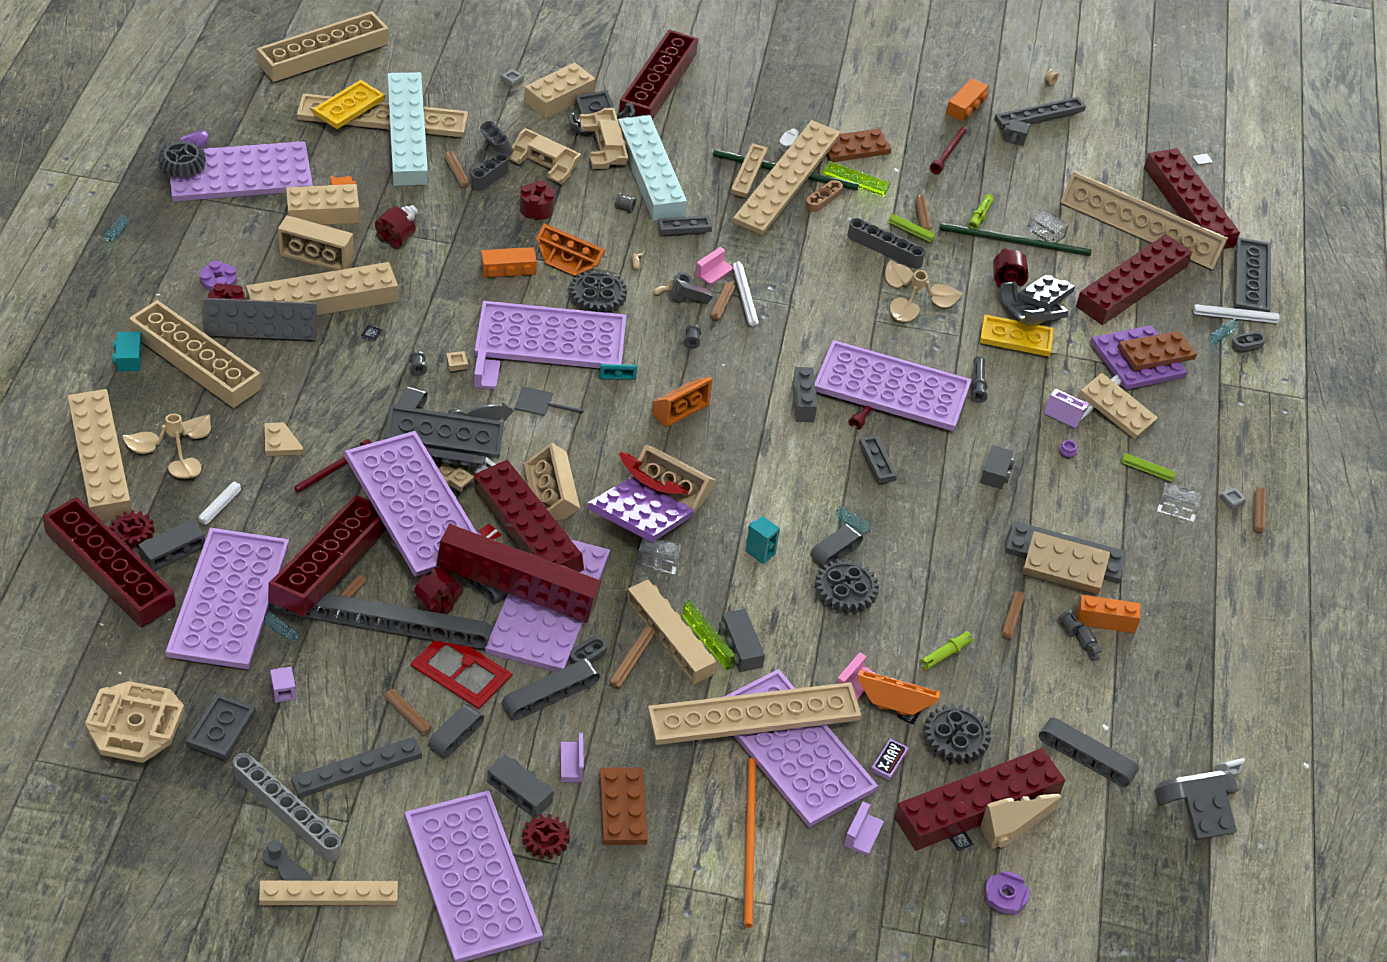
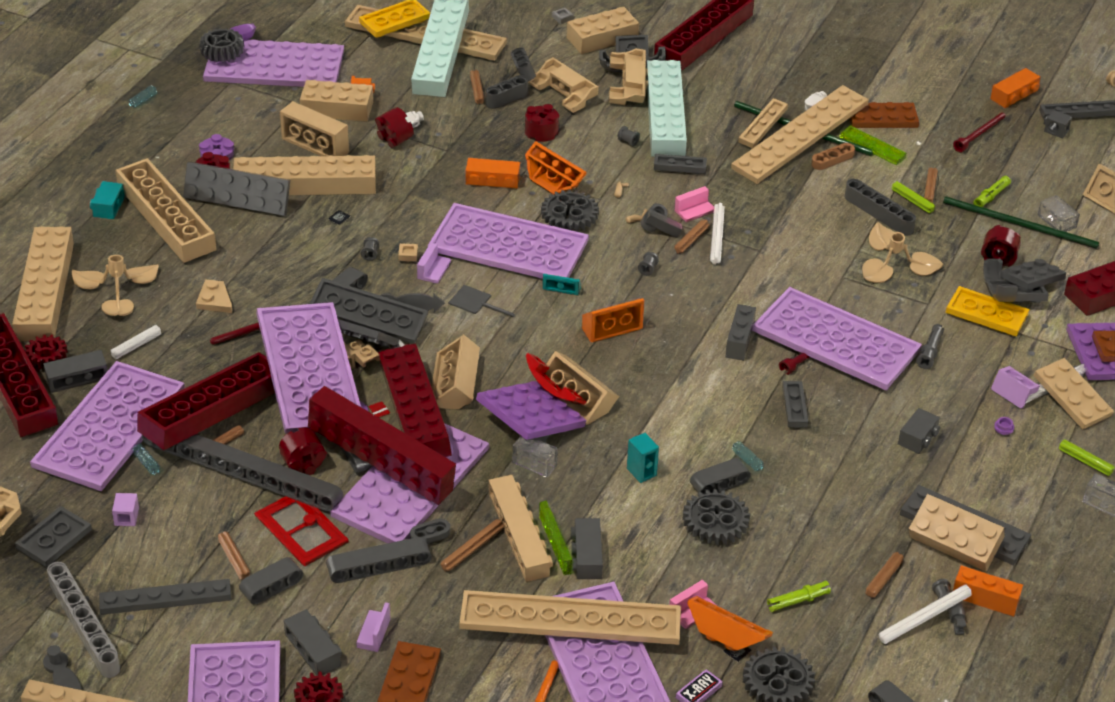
camera: 20 degrees right, 5 degrees down
none -> white axle [878,585,972,644]

